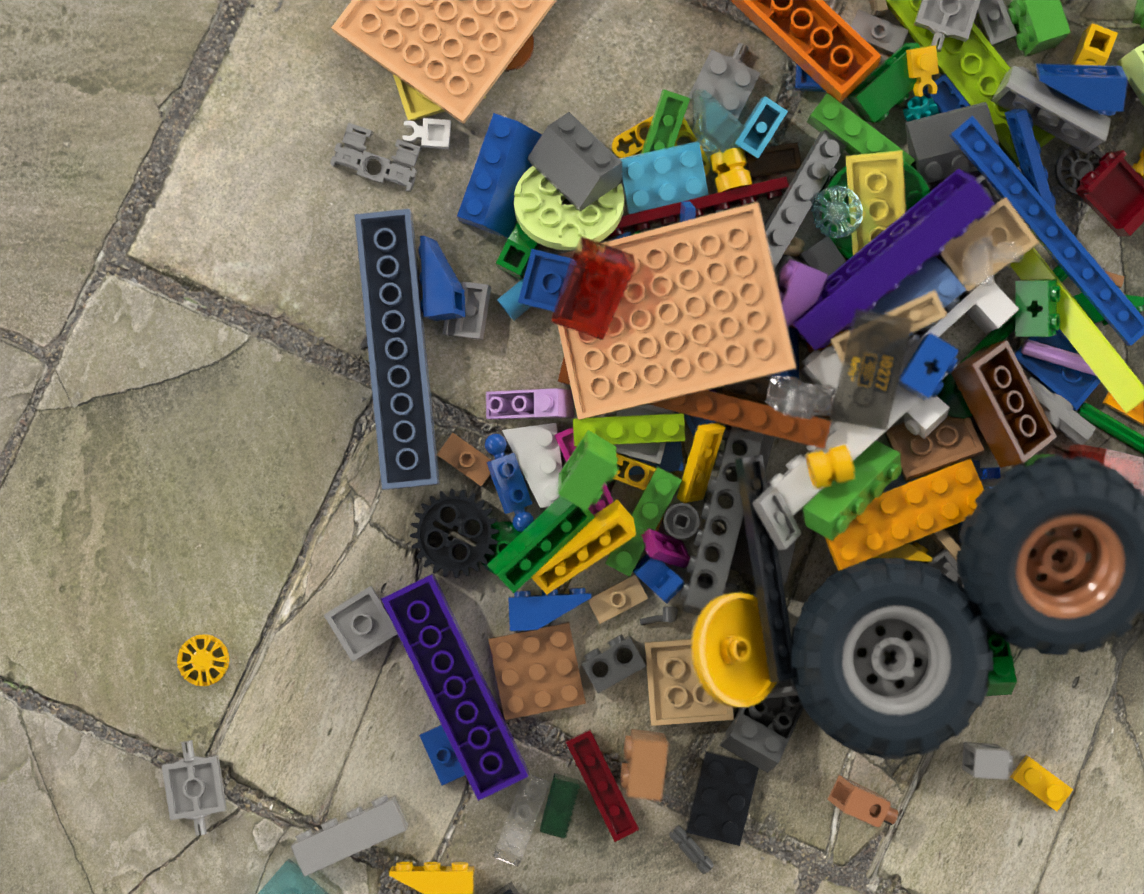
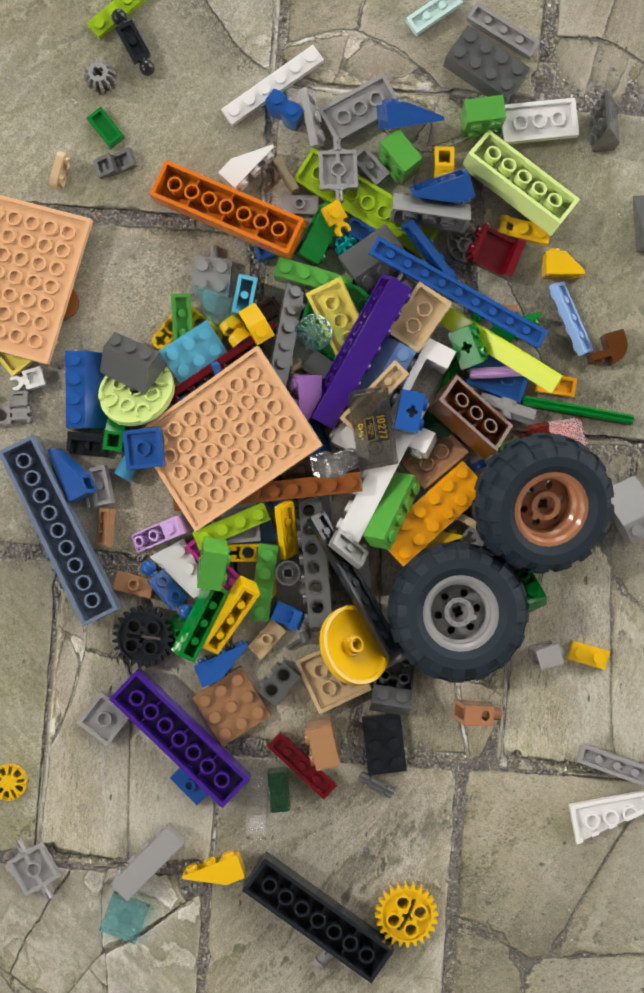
camera: 25 degrees left, 0 degrees up
clear red slope [551,236,635,340] -> none
magenta plate [641,529,690,569] -> none
yellow wheel [806,444,855,489] -> none
clear brick [963,236,1022,286] -> none
none -> black hinge [66,431,108,457]
none -> medium nougat plate [95,508,116,548]
none -> yellow slope [238,303,275,346]

